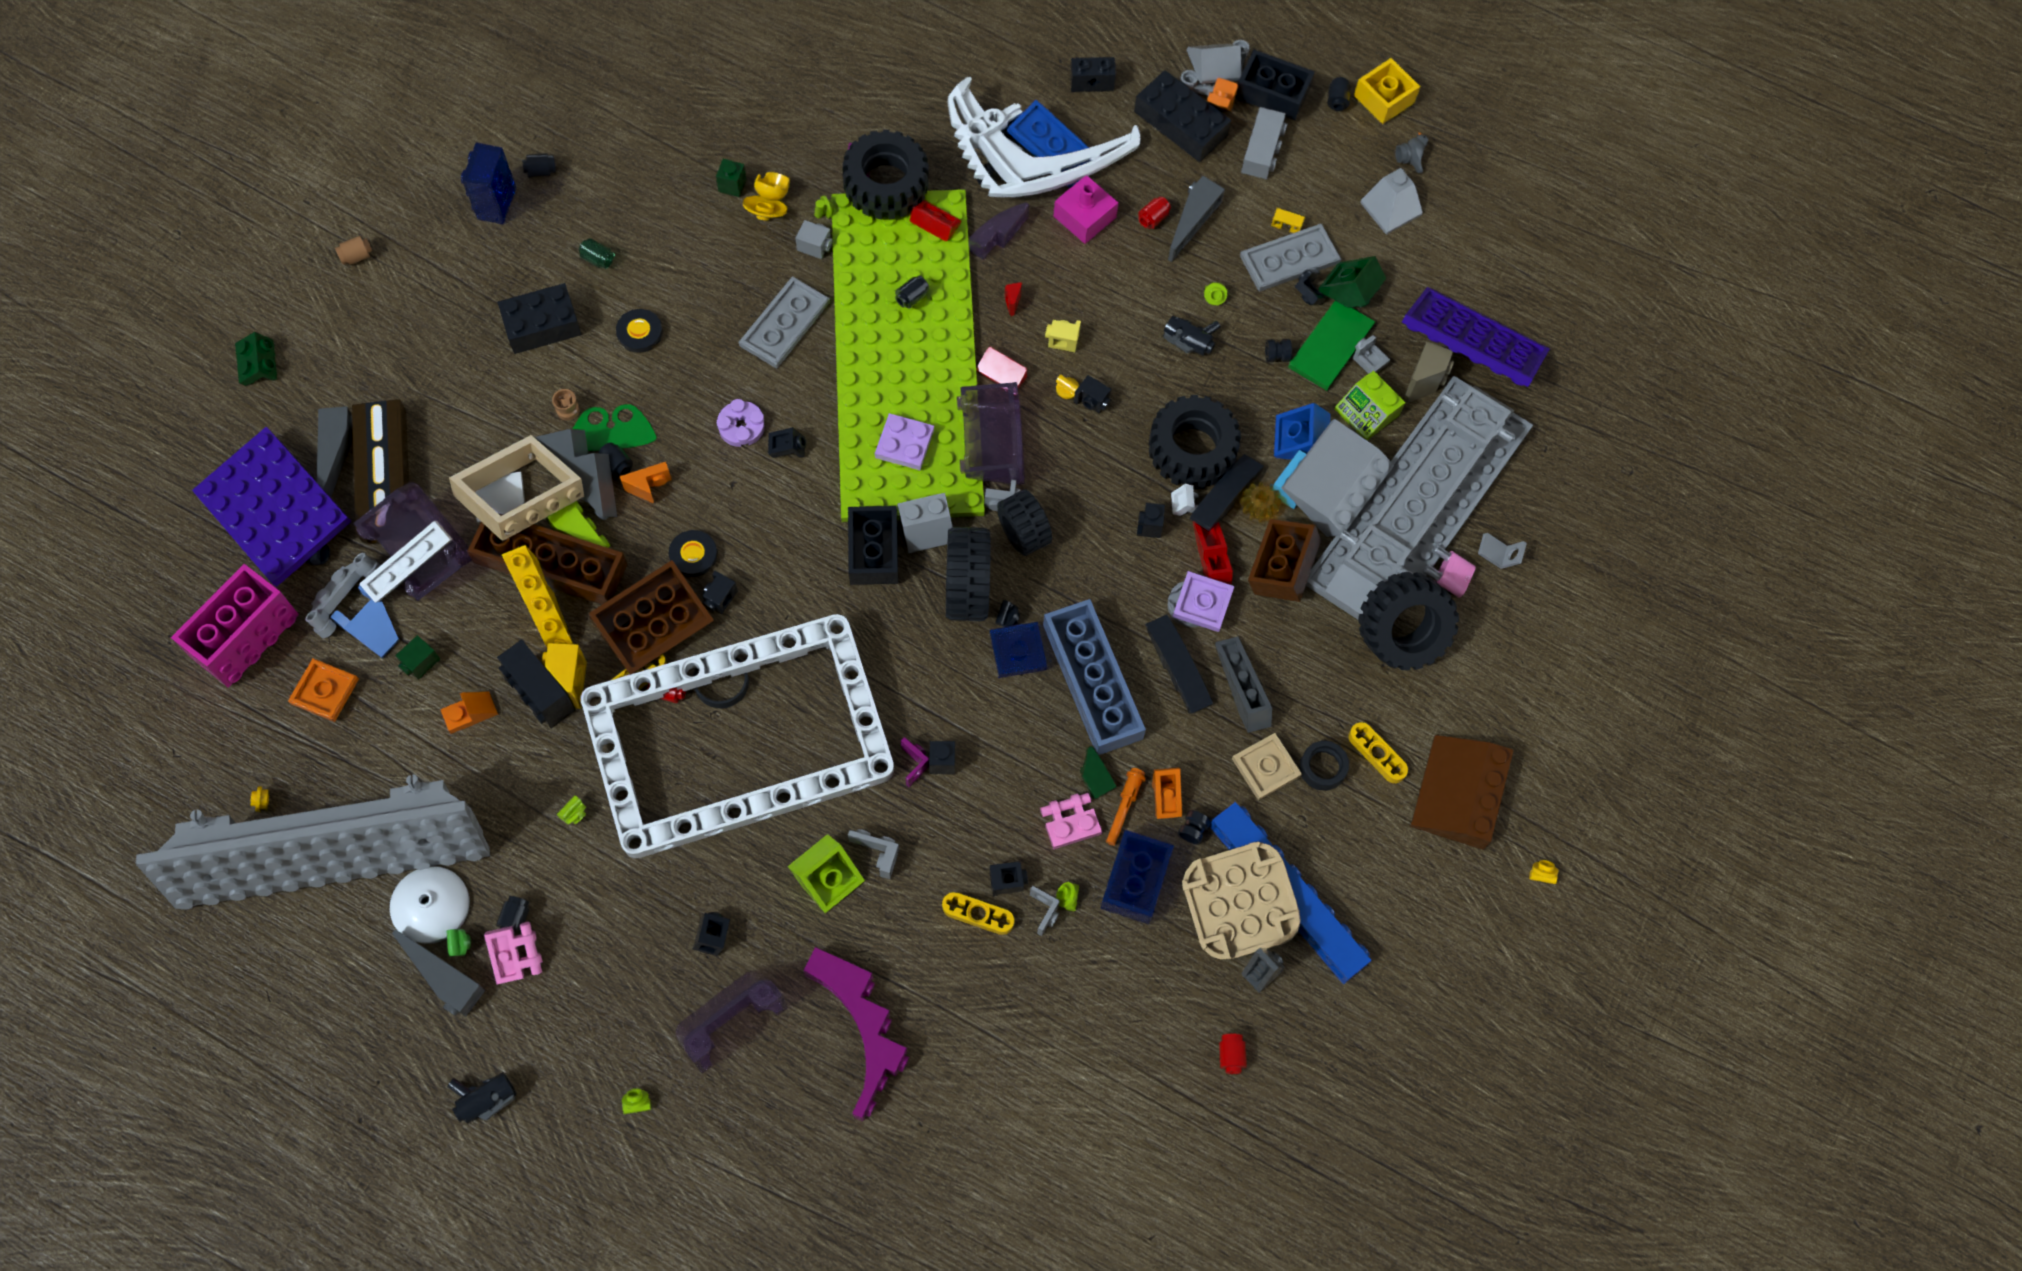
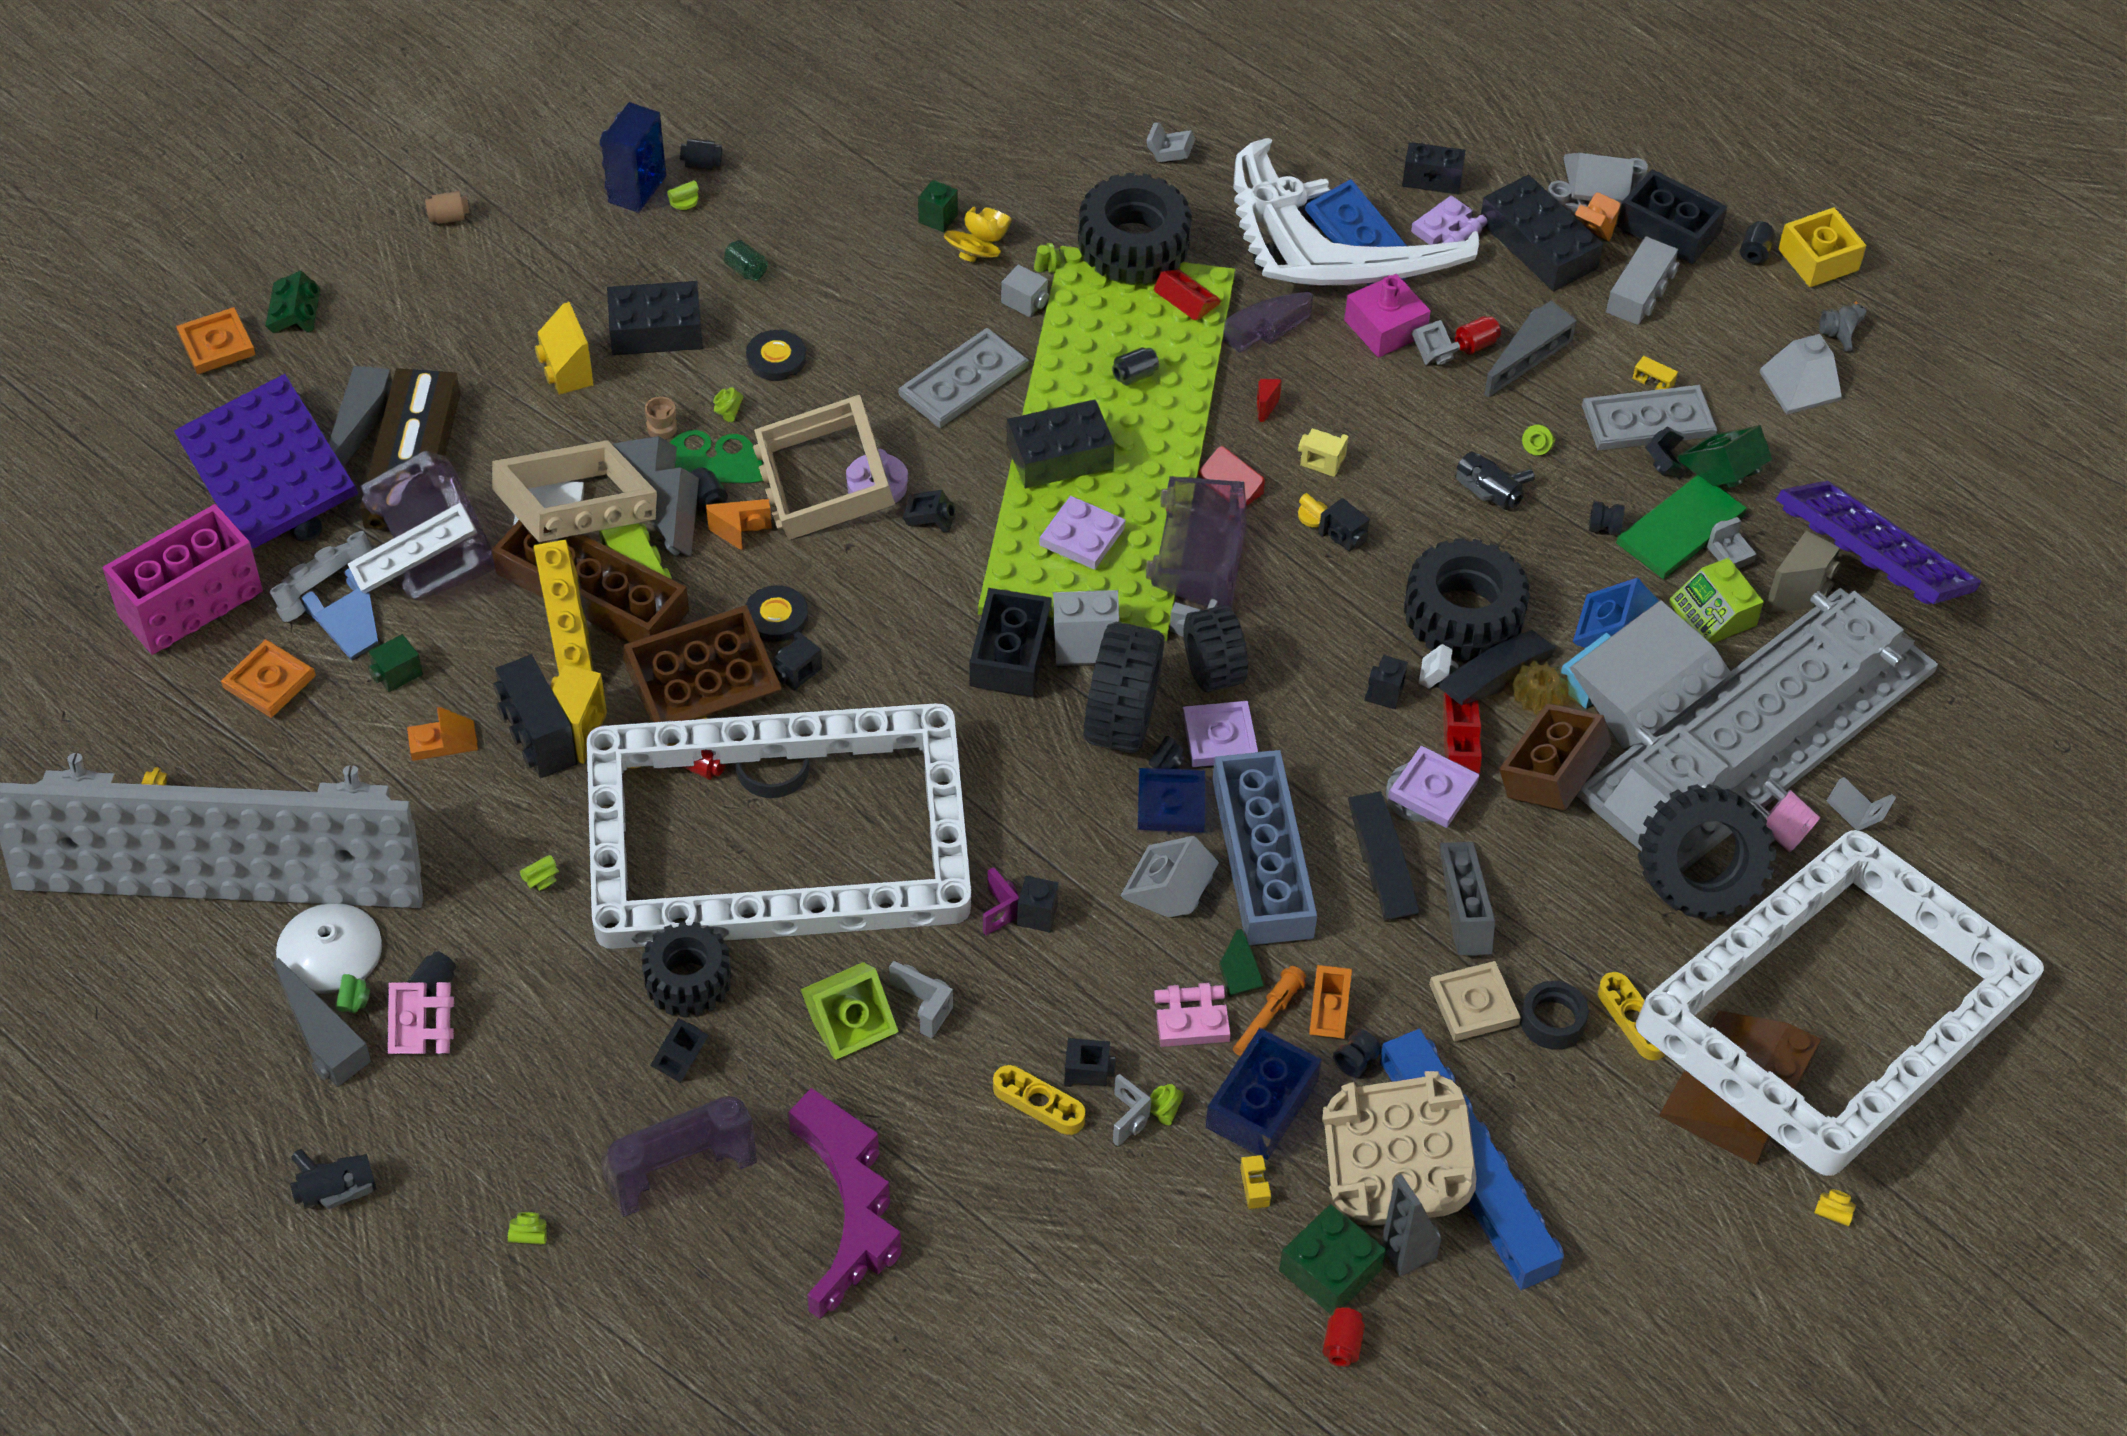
camera: 15 degrees right, 15 degrees down
none -> orange plate [176,307,255,374]
none -> yellow slope [535,302,594,395]
none -> black tyre [642,921,732,1017]
none -> lime plate [667,180,699,210]
none -> lime plate [713,387,743,422]
none -> tan window [753,395,895,540]
none -> black brick [1006,399,1115,488]
none -> light grey slope [1120,836,1219,917]
none -> light grey bracket [1147,122,1195,162]
none -> lavender plate [1182,701,1258,767]
none -> yellow piece [1240,1155,1271,1209]
none -> dark green brick [1279,1204,1386,1316]
none -> lavender plate [1411,196,1488,245]
none -> light grey bracket [1412,320,1460,365]
none -> white beam [1636,830,2044,1176]

